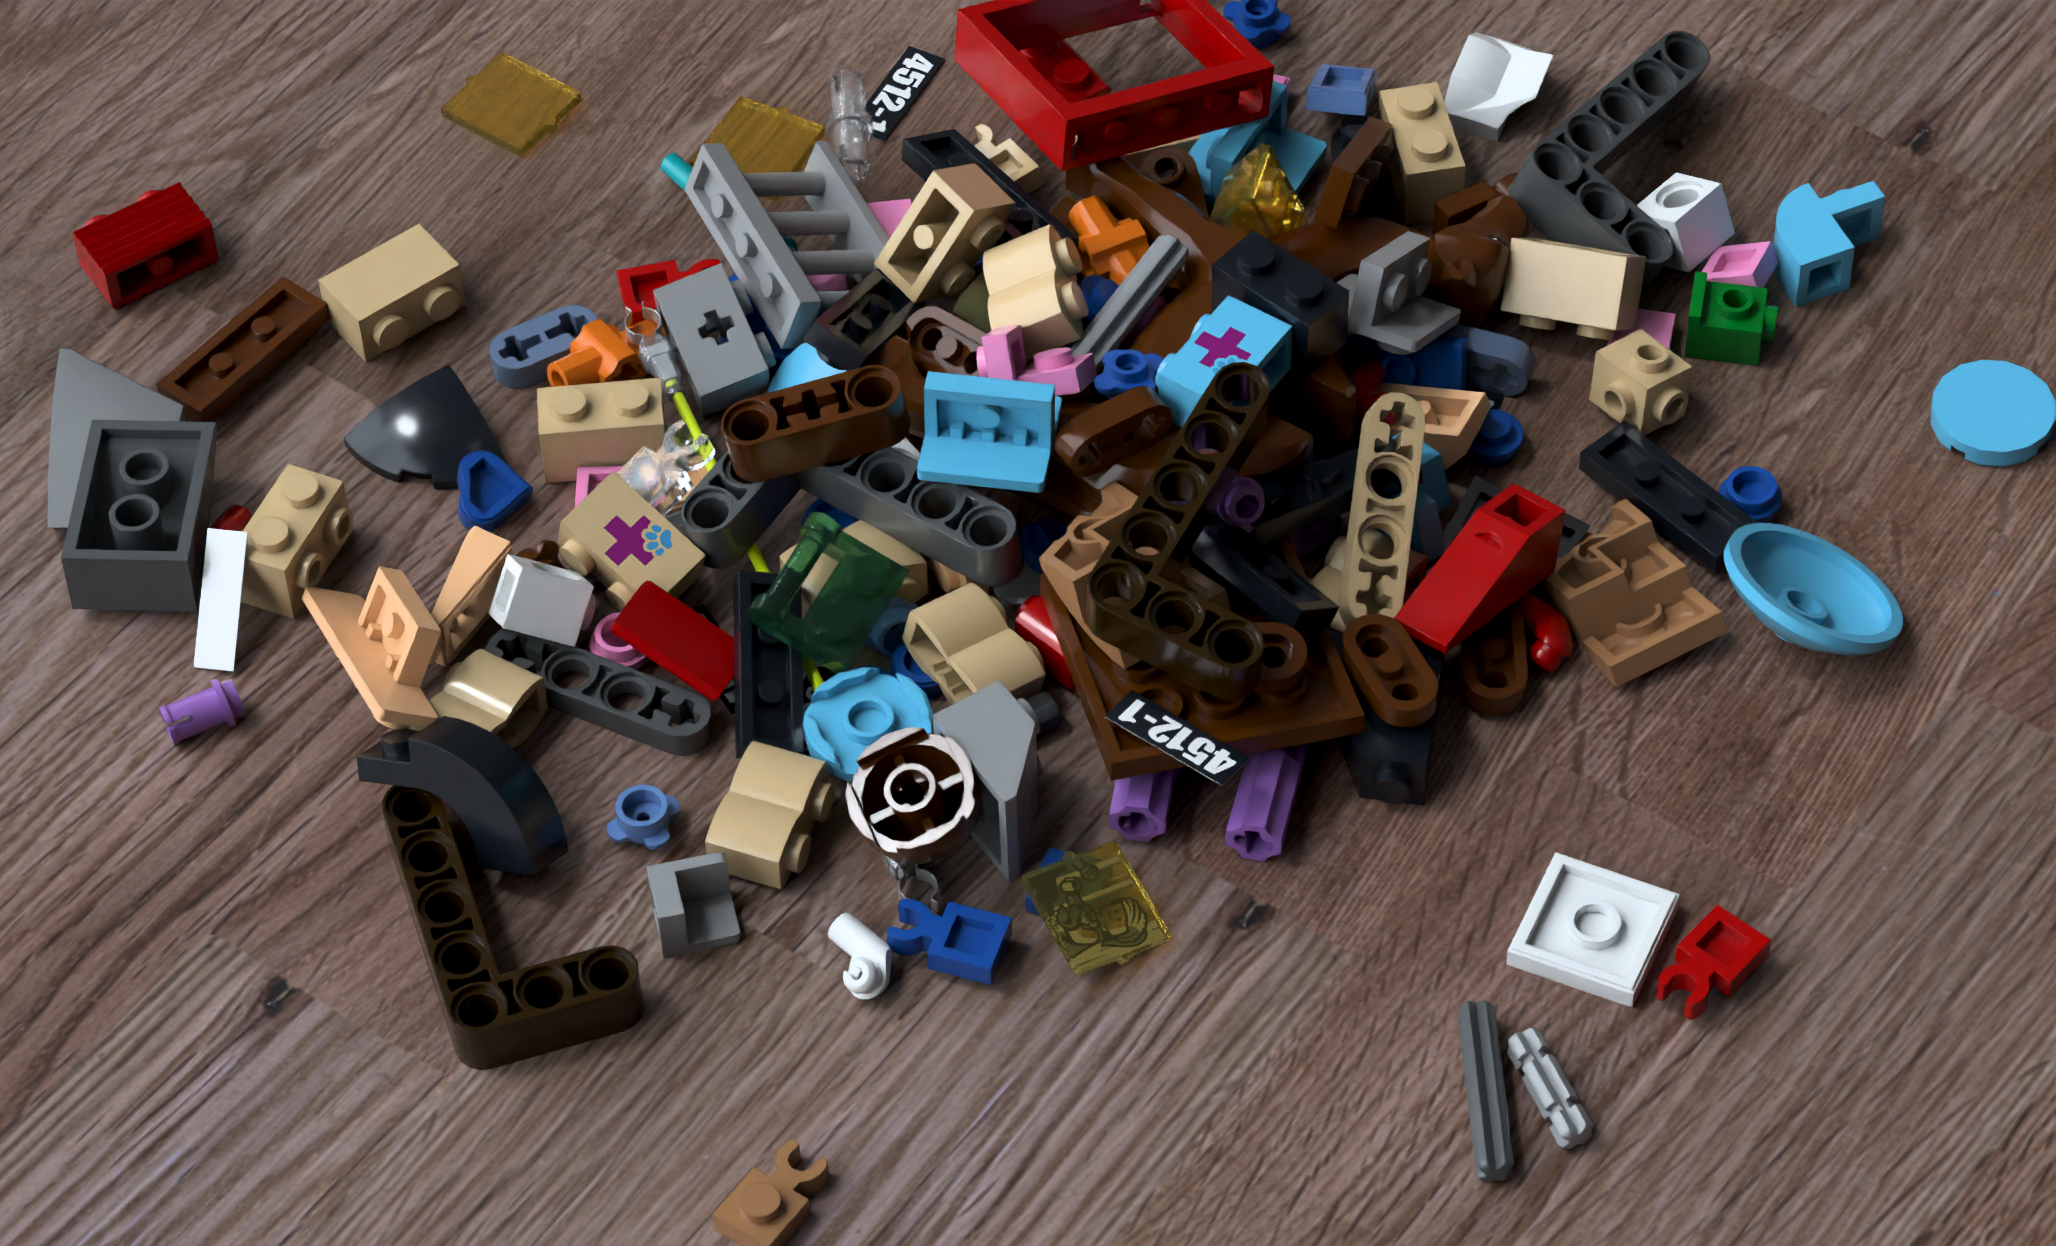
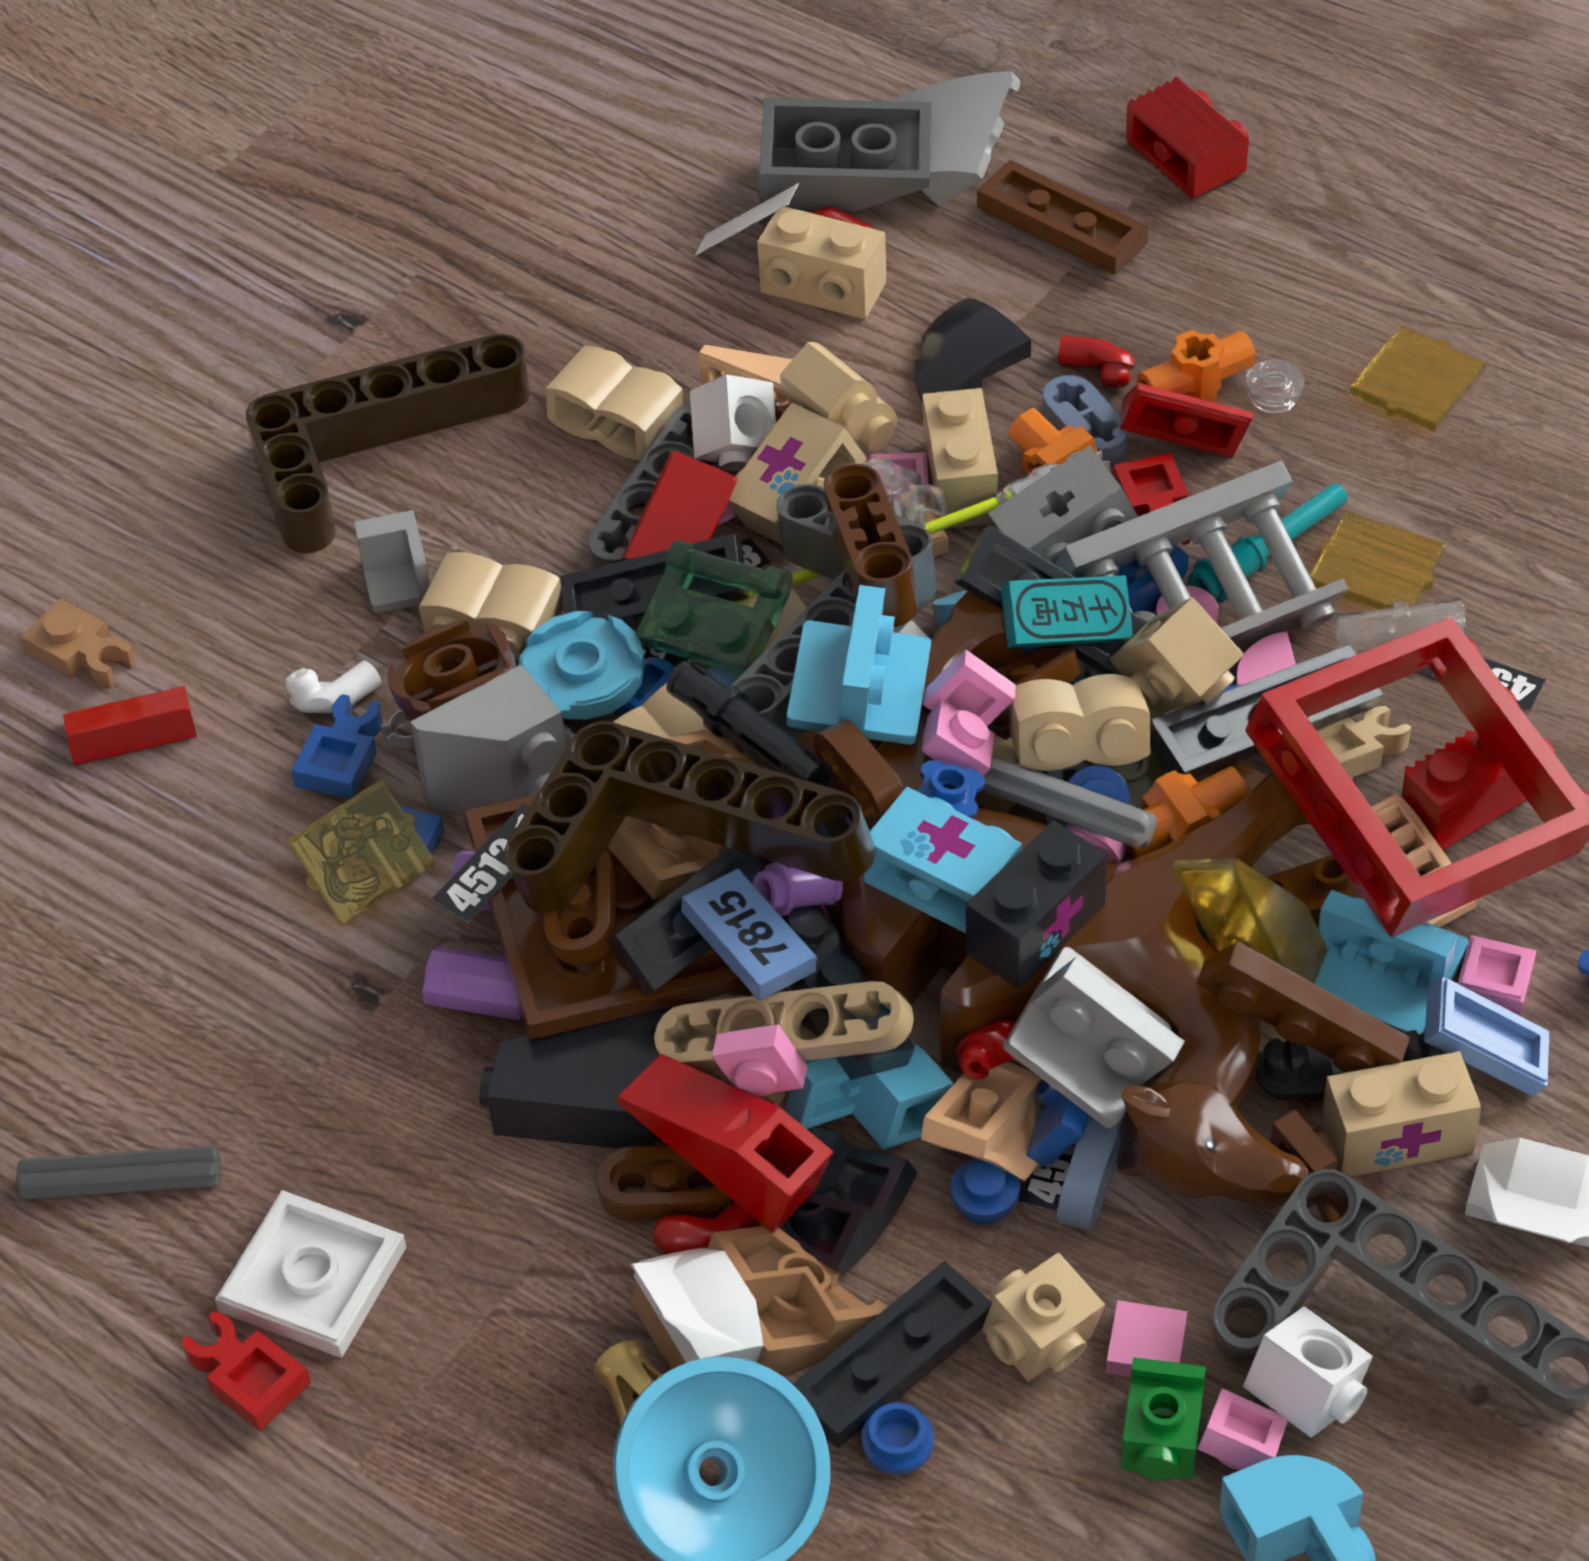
camera: 90 degrees right, 0 degrees up
medium lavender pin [158,678,246,745] -> none
light nougat bracket [302,566,442,730] -> none
tan brick [318,224,466,362] -> none
black arch [356,716,569,876] -> none
blue tile [457,450,533,532] -> none
medium blue plate [607,785,680,850] -> none
reddish brown plate [1342,614,1438,727] -> none
tan brick [1500,238,1646,340] -> none
light grey axle [1507,1027,1593,1149] -> none
none -> red slope [63,686,197,765]
none -> pearl gold piece [594,1340,662,1425]
none -> white slope [630,1248,764,1363]
none -> black pin [666,660,833,787]
none -> medium blue tile [681,869,817,1001]
none -> bright pink plate [712,1024,808,1096]
none -> tan brick [780,342,897,458]
none -> teal tile [1001,575,1133,648]
none -> red arm [1058,335,1135,388]
none -> red slope [1120,383,1253,458]
none -> orange axle [1137,330,1256,403]
none -> clear plate [1245,359,1305,413]

